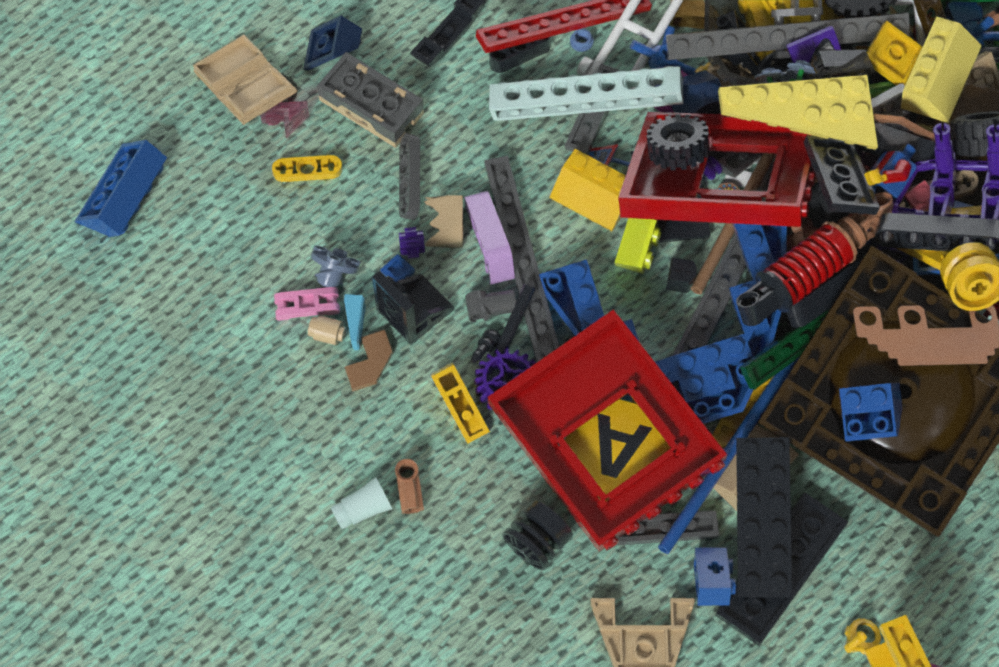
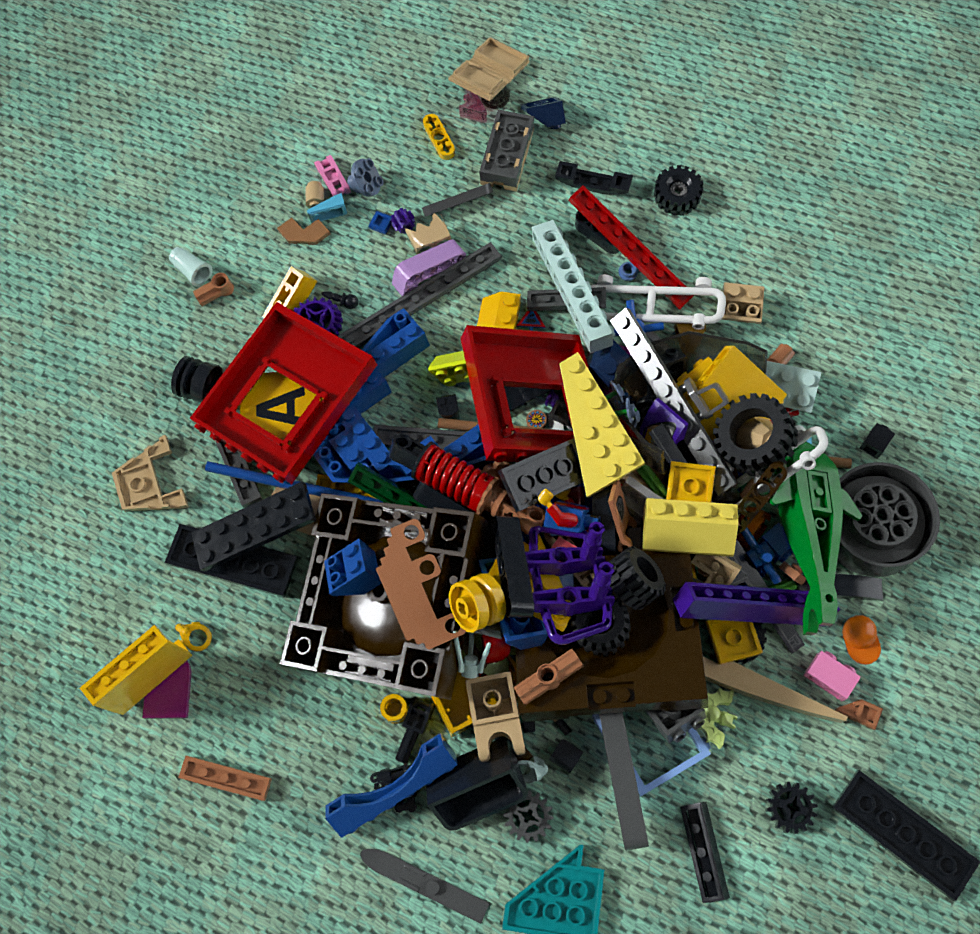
camera: 75 degrees right, 5 degrees up
blue slope [75,140,167,237] -> none
black bracket [372,271,454,343] -> none
dark grey piece [465,290,516,322] -> none
black piece [494,284,535,354] -> none
black bush [646,114,710,170] -> none
blue brick [694,547,736,606] -> none

